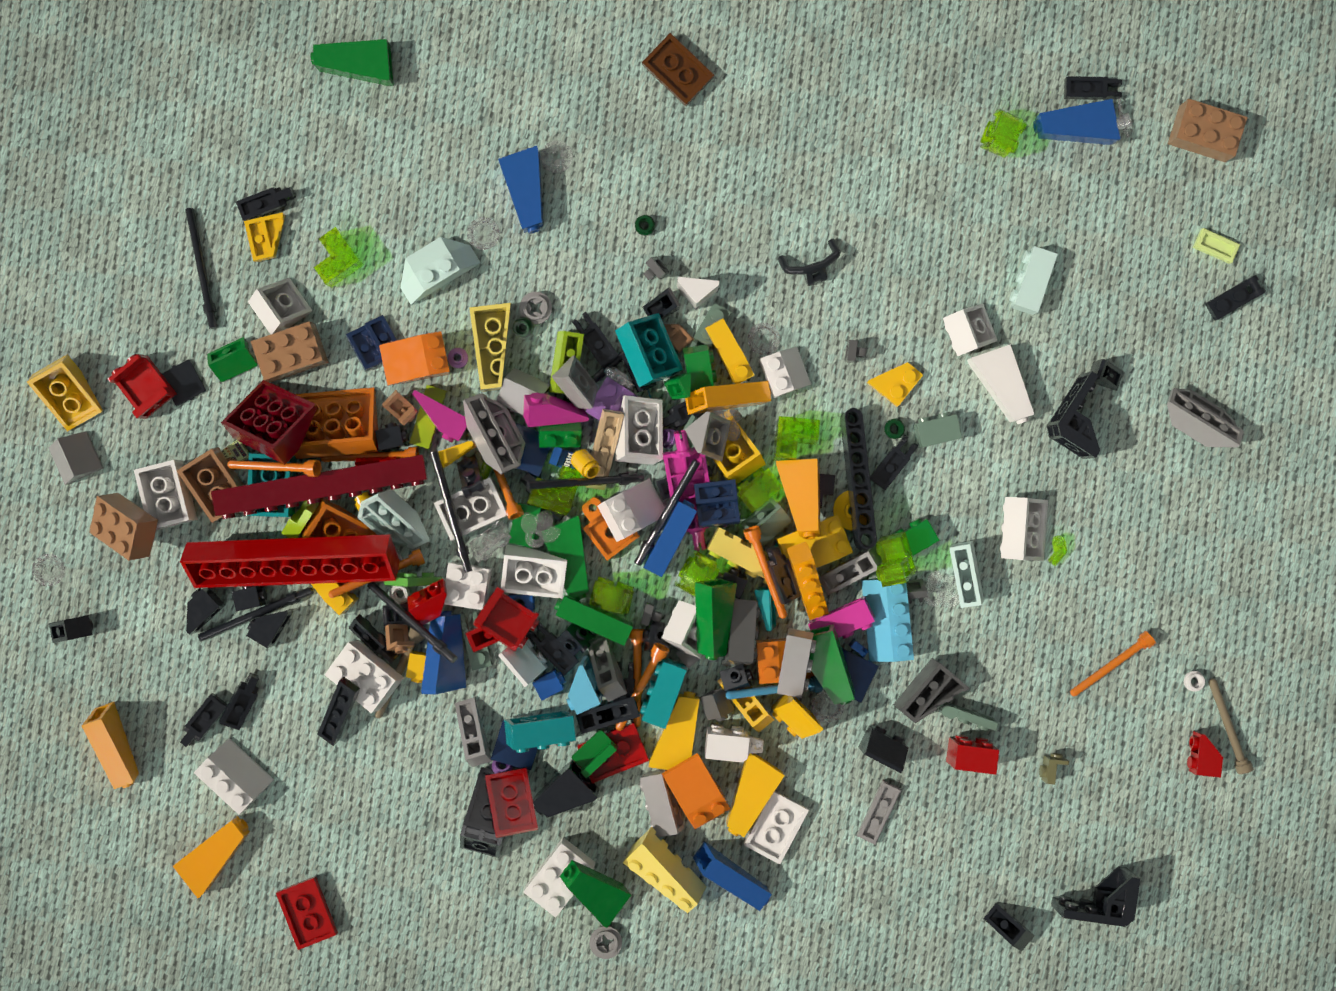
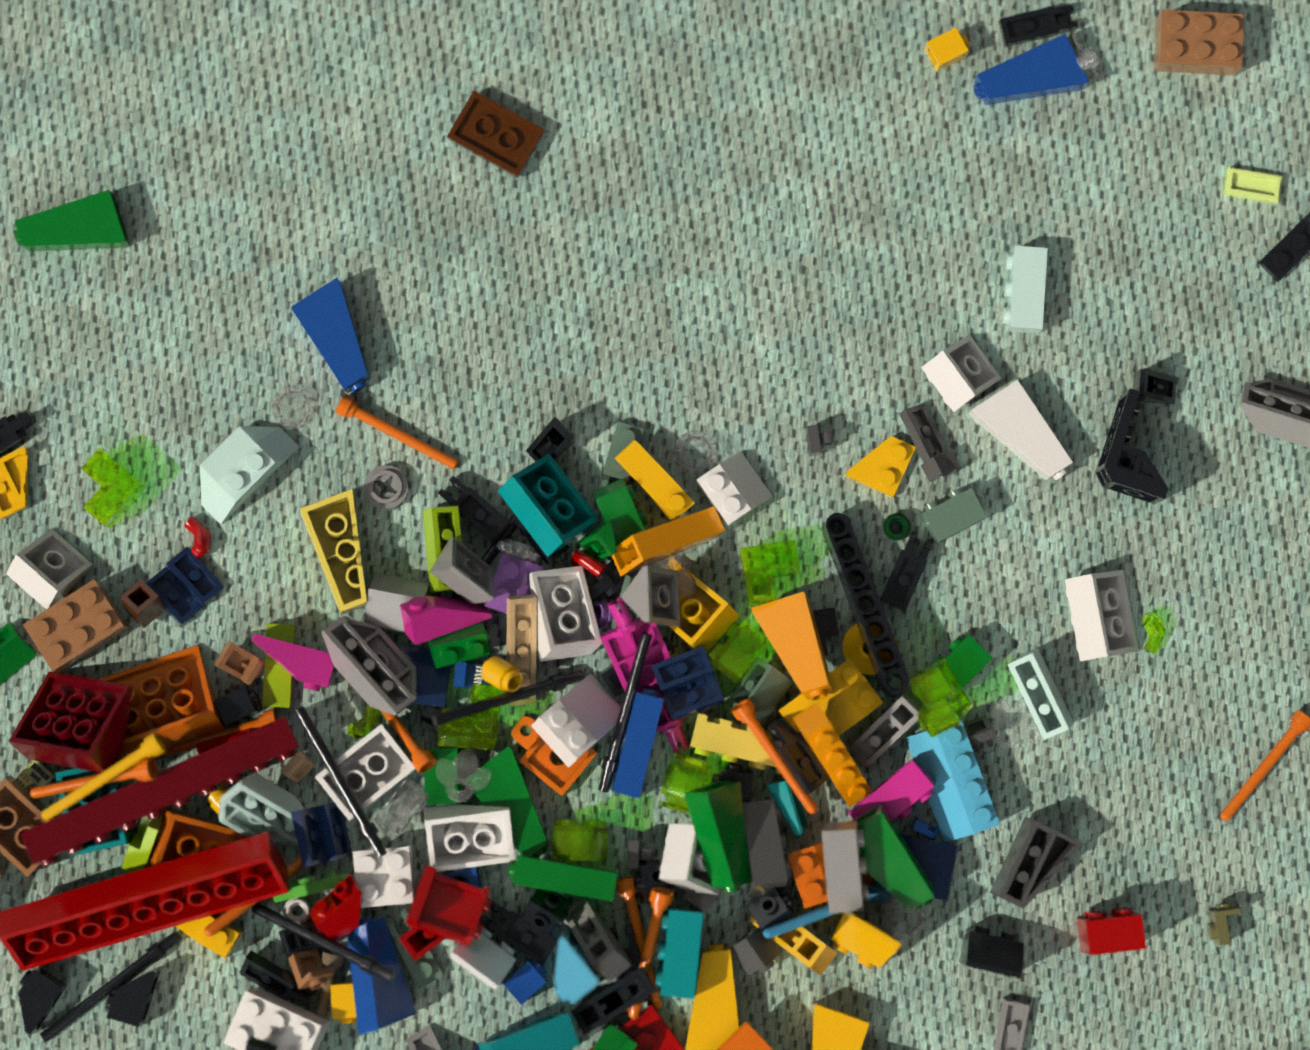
camera: 15 degrees left, 5 degrees down
black brick [232,586,267,612] -> none
orange slope [379,331,450,386] -> none
yellow slope [438,441,476,468] -> none
medium lavender plate [448,348,468,368] -> none
black plate [457,455,486,498] -> none
dark green plate [513,317,533,338] -> none
clear gear [540,140,573,173] -> none
dark green plate [635,215,655,236] -> none
dark grey tile [643,256,670,280] -> none
medium nougat tile [664,324,694,353] -> none
white slope [677,277,719,309] -> none
white hinge [704,724,764,762] -> none
black piece [778,239,841,286] -> none
sand green hinge [939,702,998,731] -> none
clear neon green brick [980,109,1027,158] -> none
none -> yellow piece [41,732,166,821]
none -> reddish brown brick [120,579,165,628]
none -> red arm [184,516,211,558]
none -> tan tile [280,750,316,783]
none -> dark blue slope [291,802,353,868]
none -> orange piece [335,394,459,469]
none -> red arm [571,550,606,577]
none -> dark grey plate [899,403,960,482]
none -> yellow brick [925,27,970,72]

